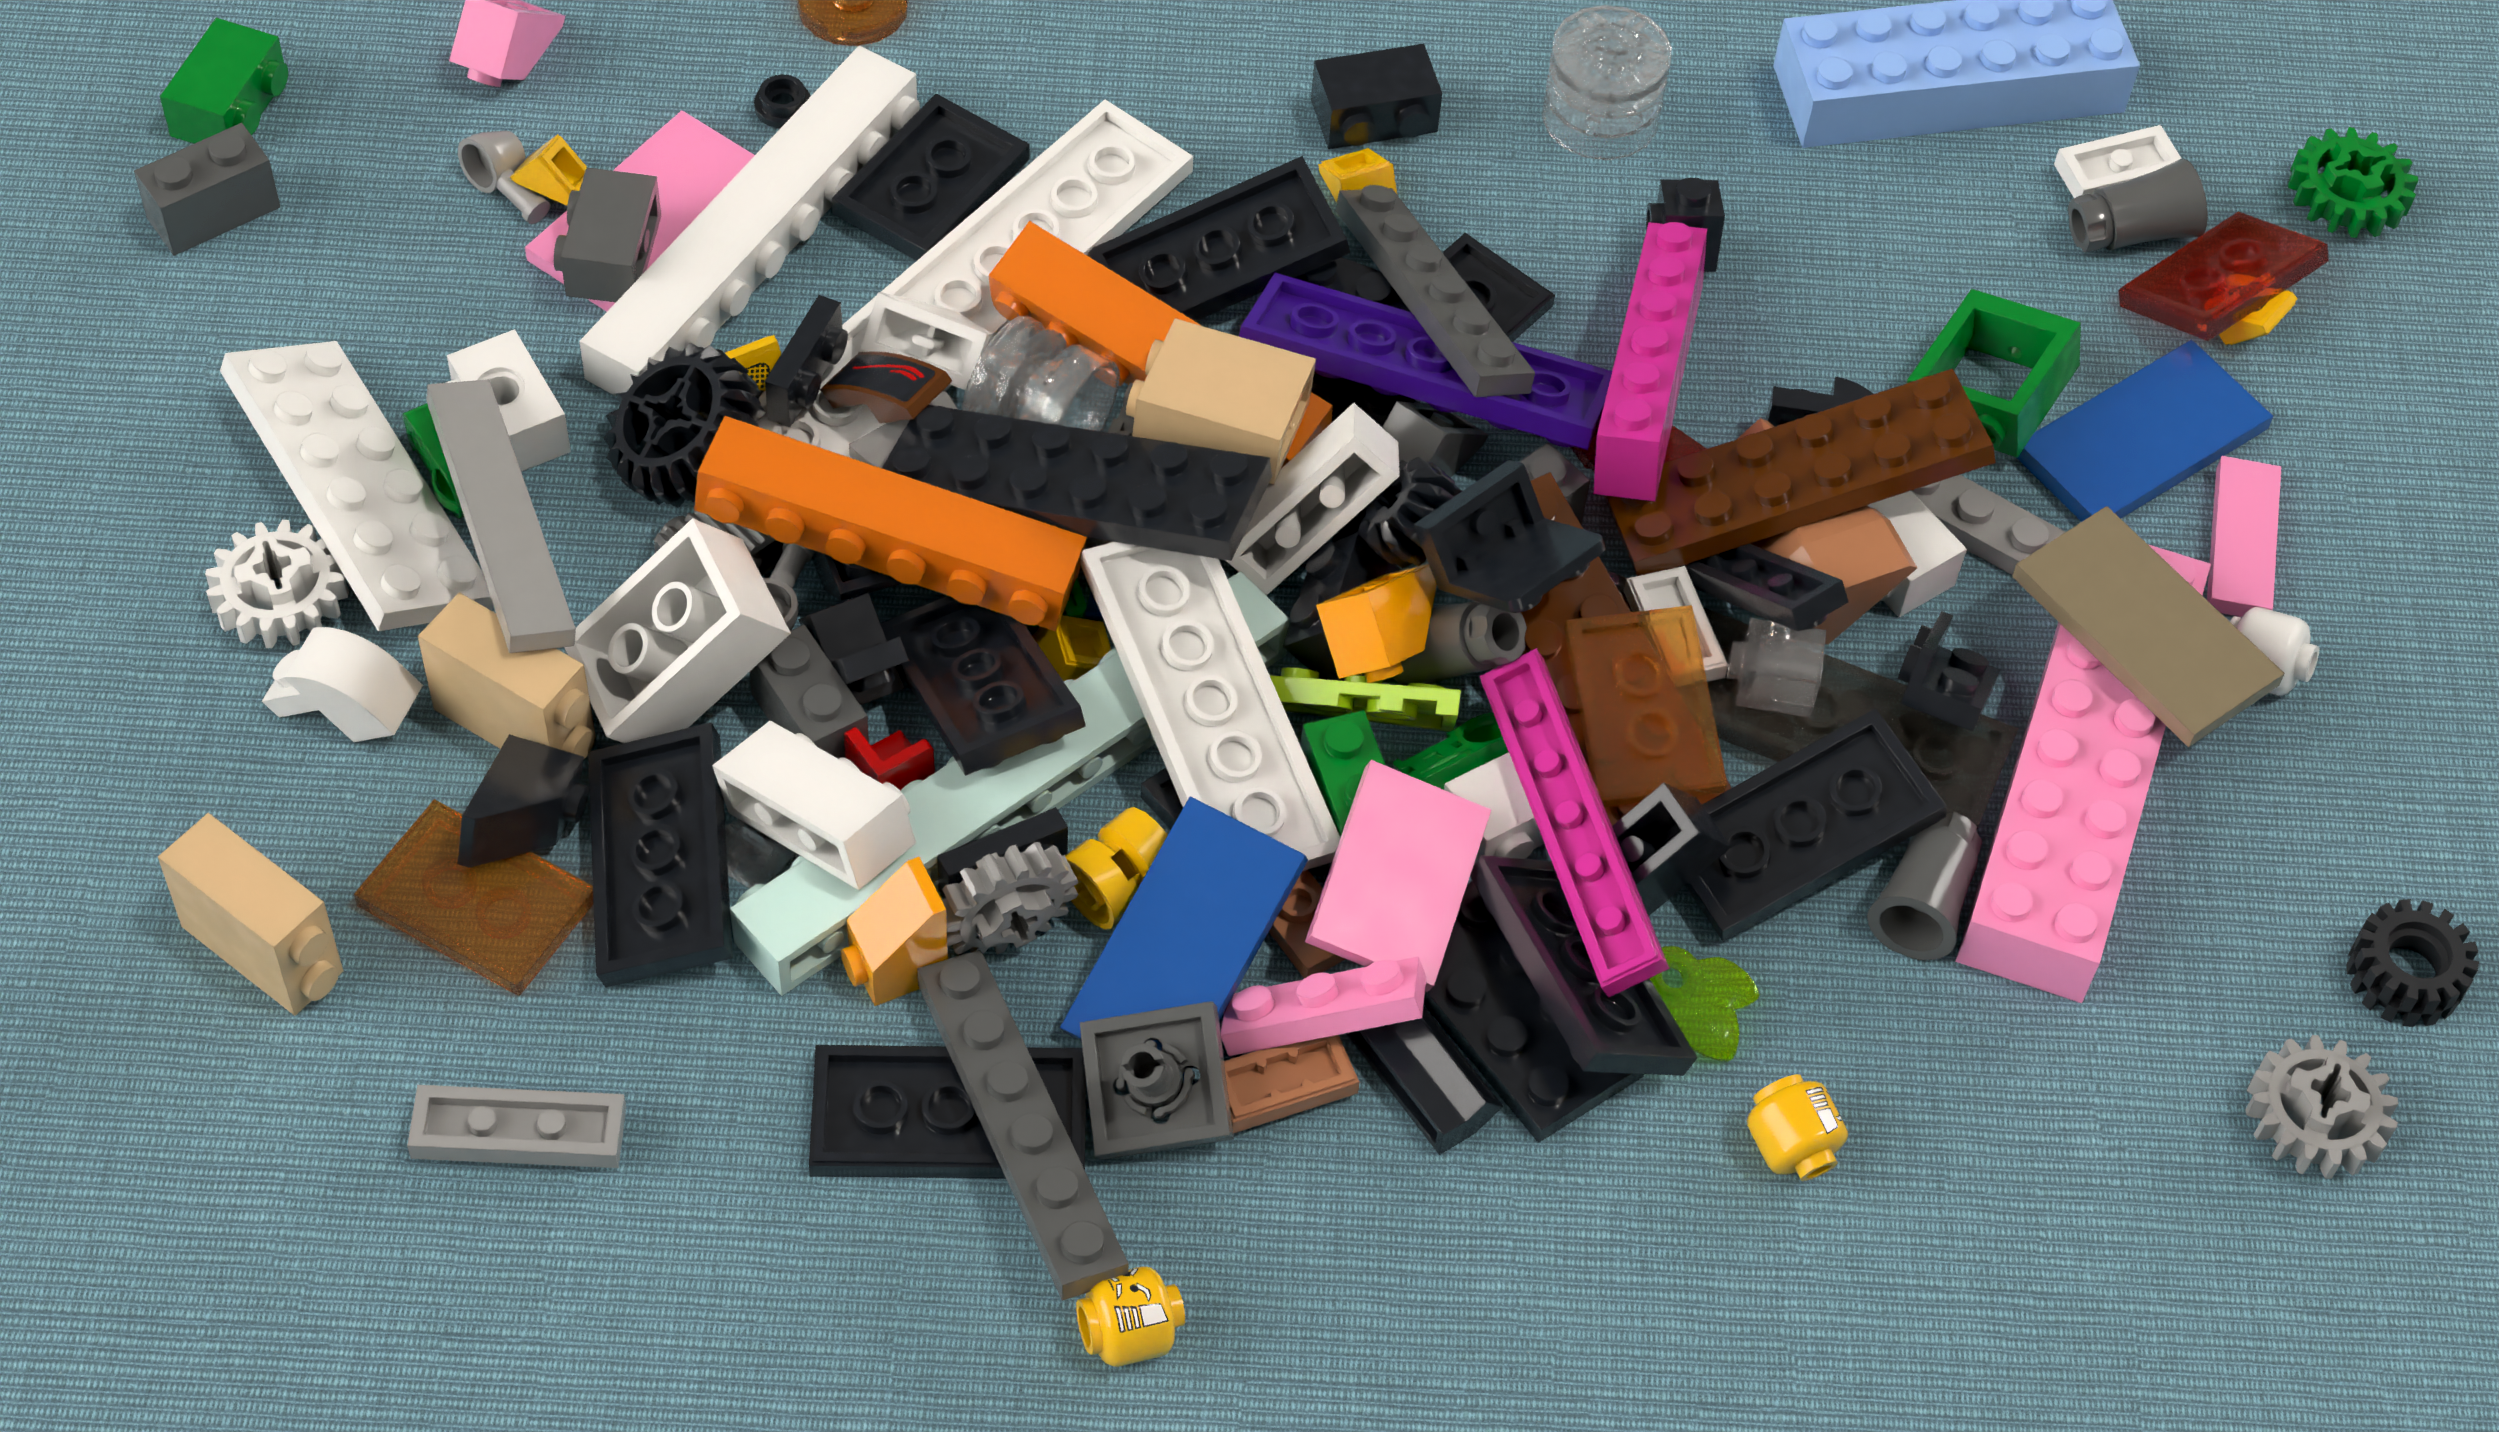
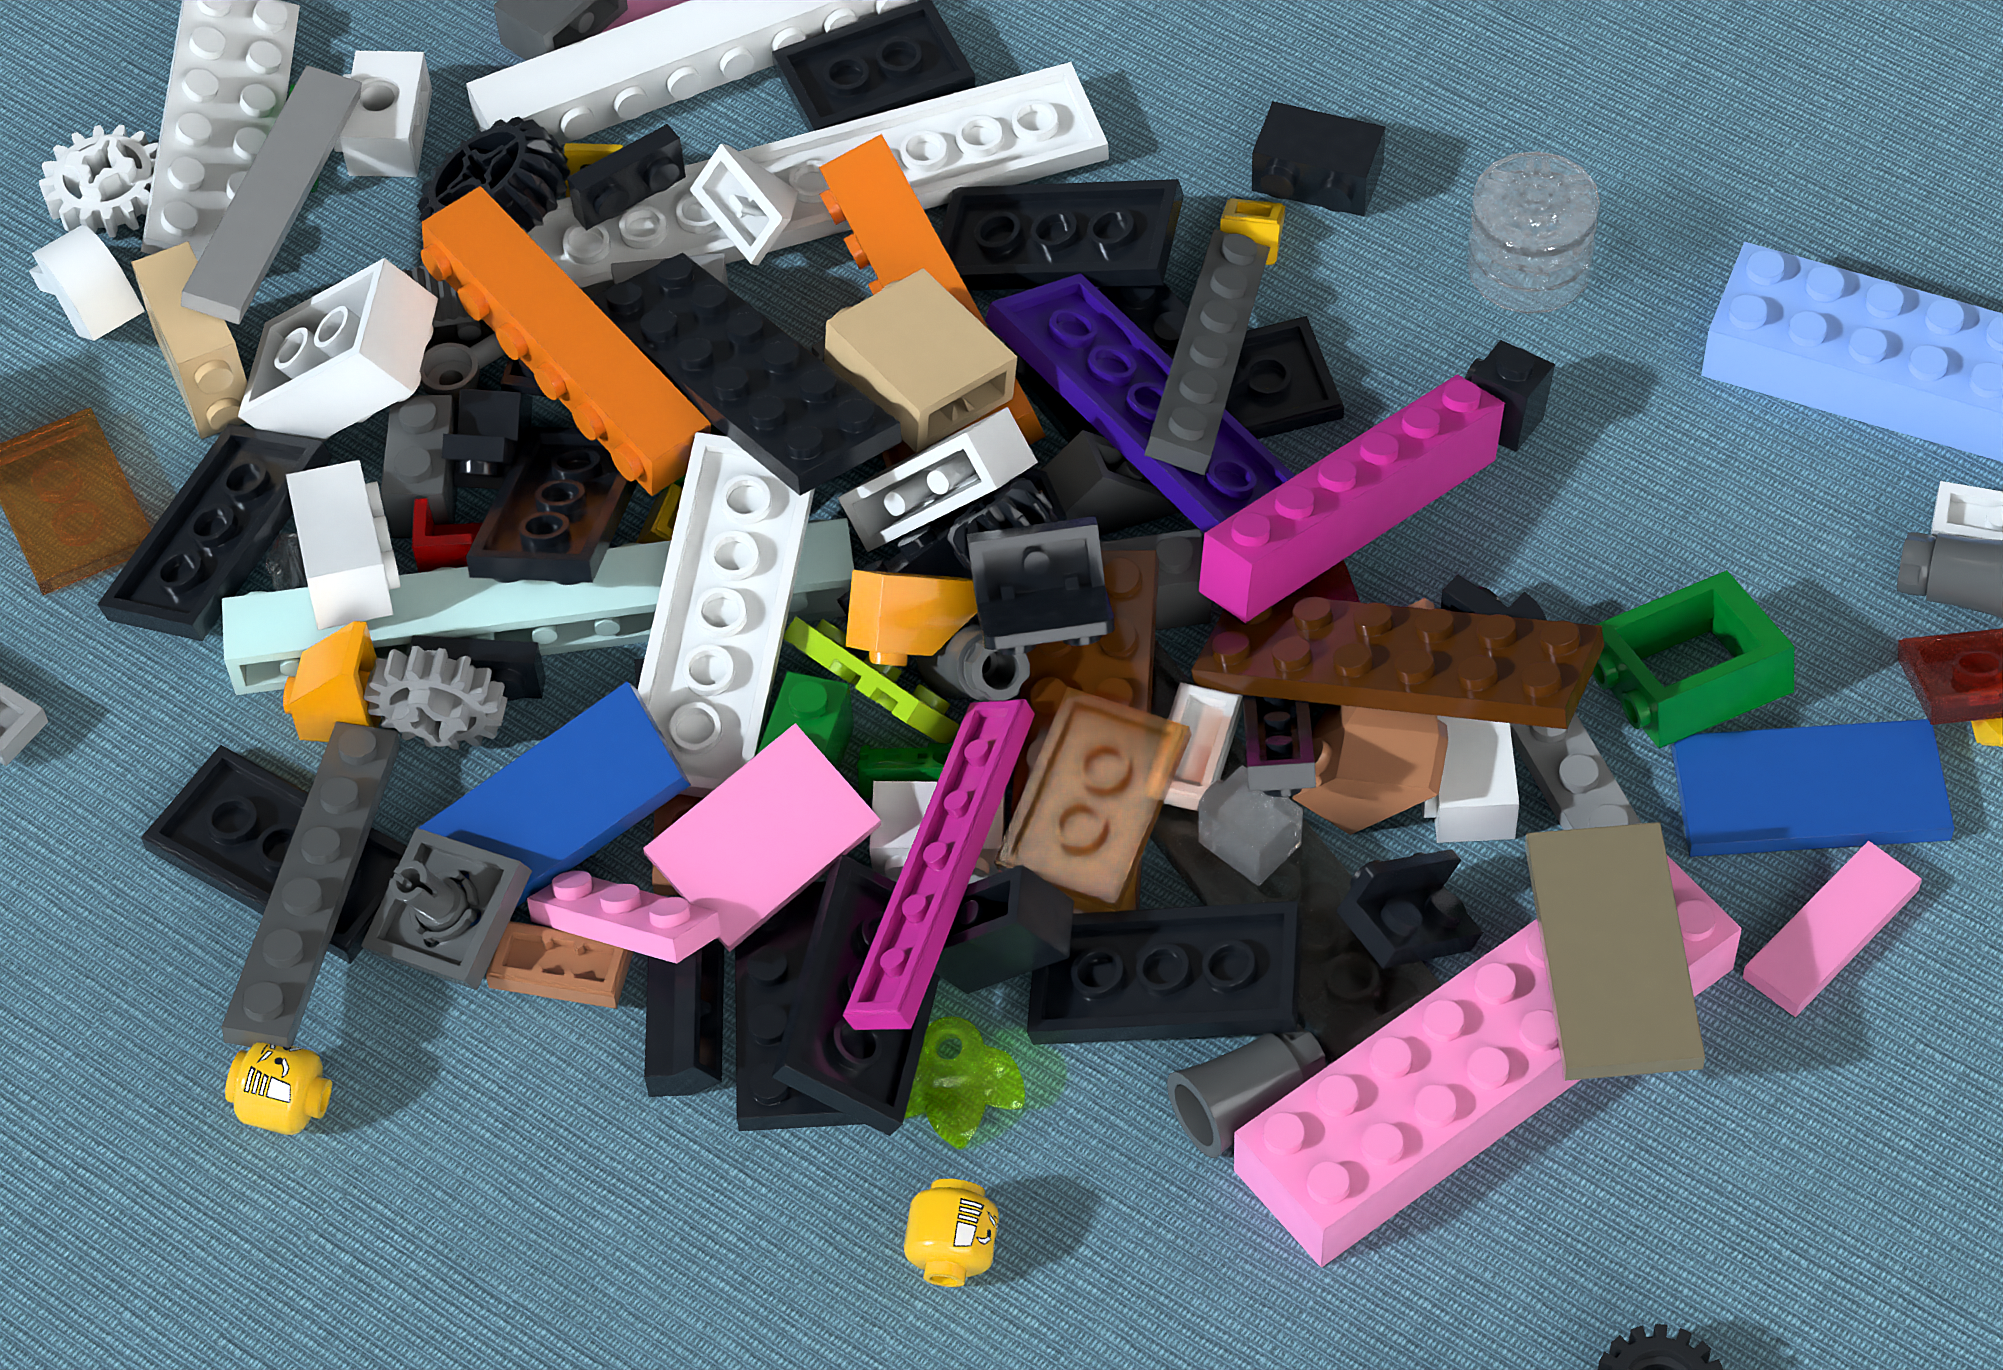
camera: 40 degrees right, 0 degrees up
black slope [457,734,589,868] -> none
slope [820,351,952,424] -> none
clear wheel [962,316,1120,432] -> none
yellow wheel [1065,807,1168,929] -> none
white head [2230,607,2319,696] -> none

